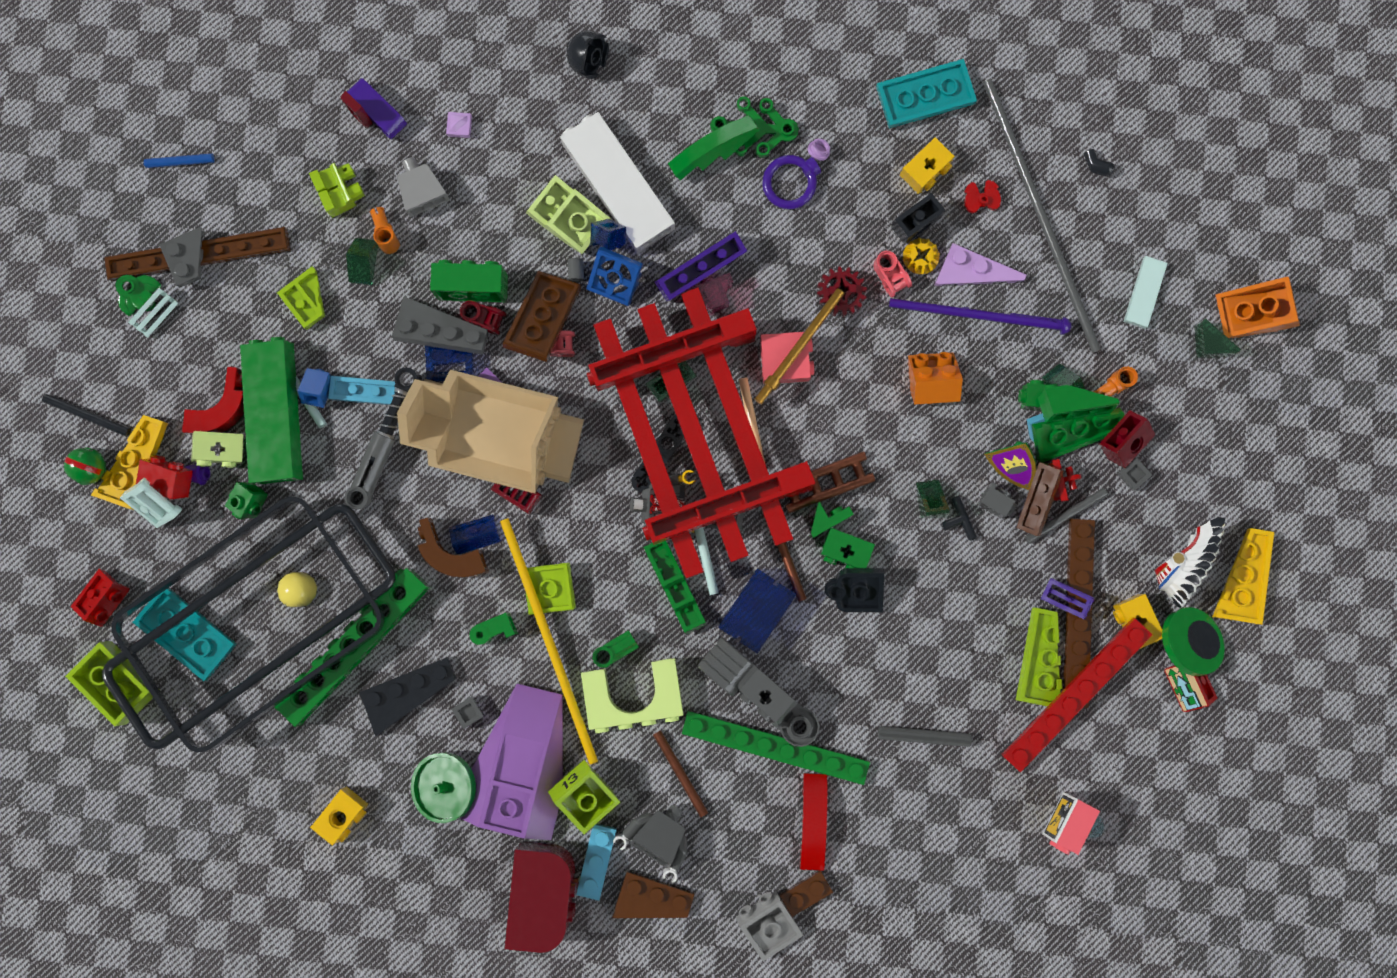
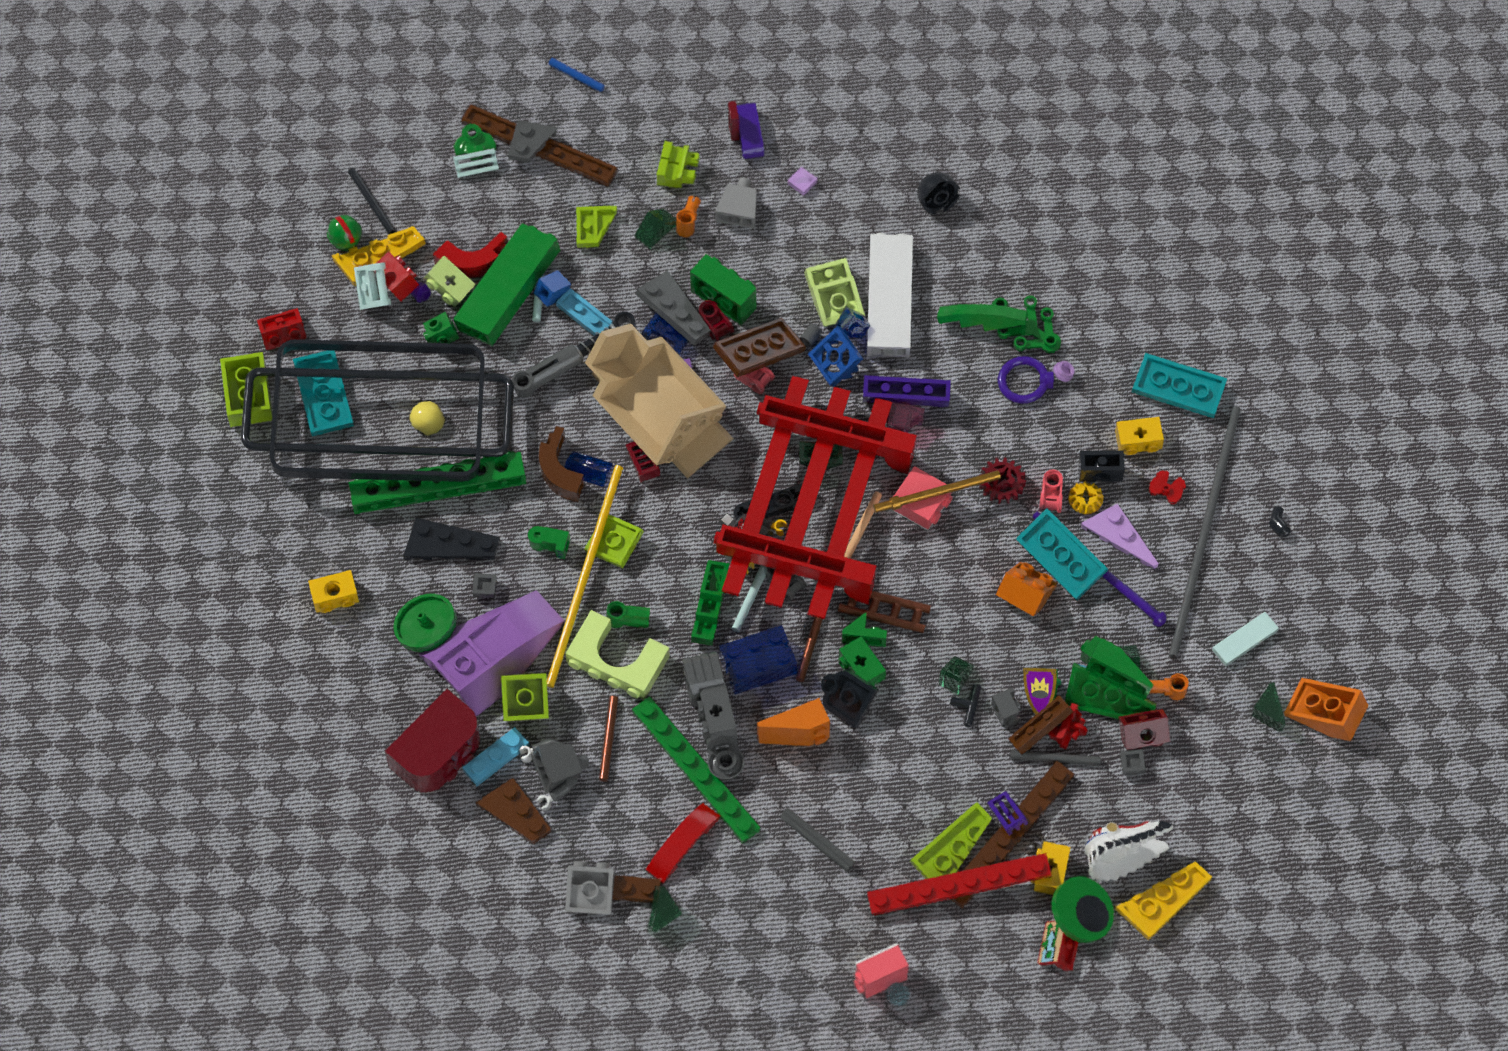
camera: 35 degrees right, 20 degrees down
none -> clear green slope [647,886,682,932]
none -> orange slope [757,698,830,746]
none -> teal plate [1016,508,1108,600]

